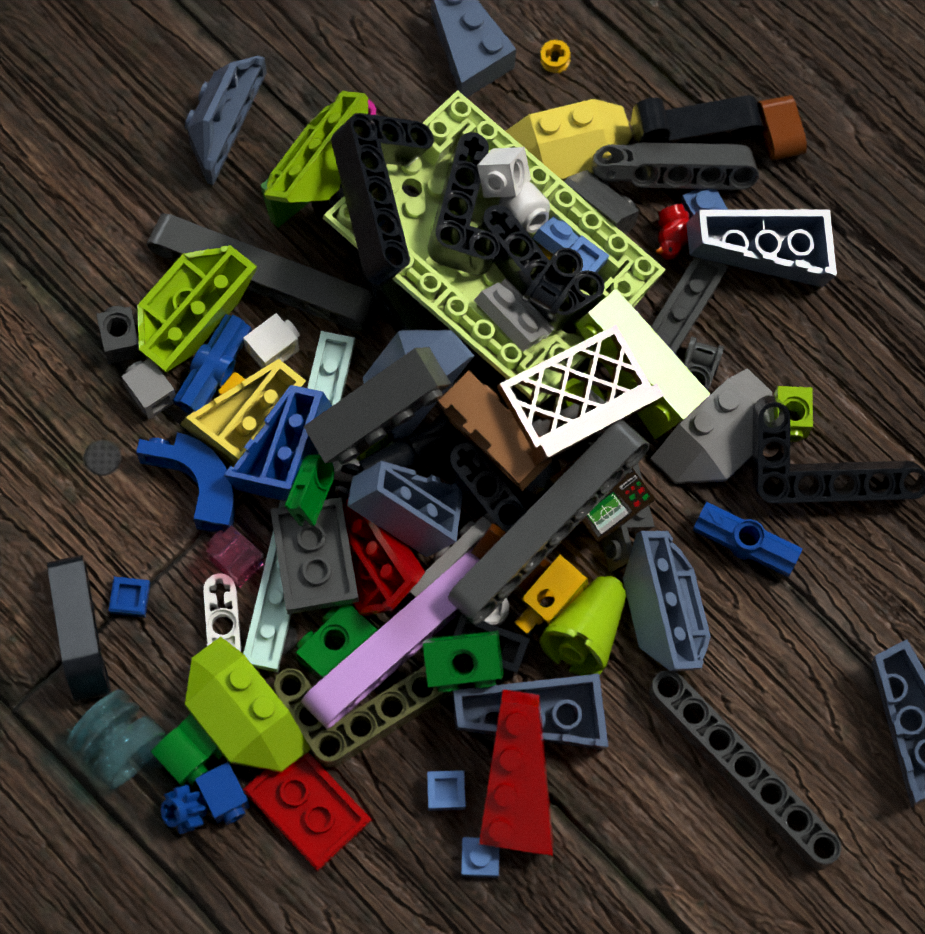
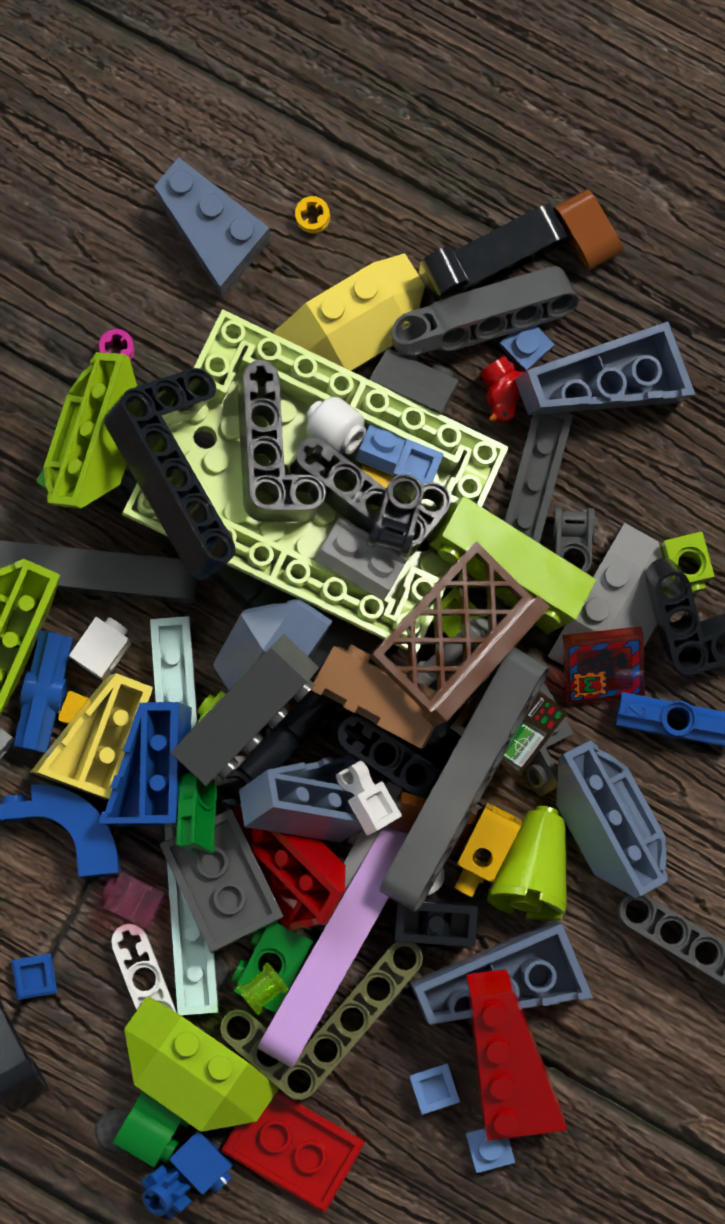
camera: 15 degrees left, 10 degrees up
clear light blue wheel [66,689,166,789] -> none
green brick [423,631,504,692] -> none
white brick [477,147,531,198] -> none
none -> clear neon green bush [236,962,289,1016]
none -> white plate [336,760,402,836]
none -> tile [562,626,645,704]

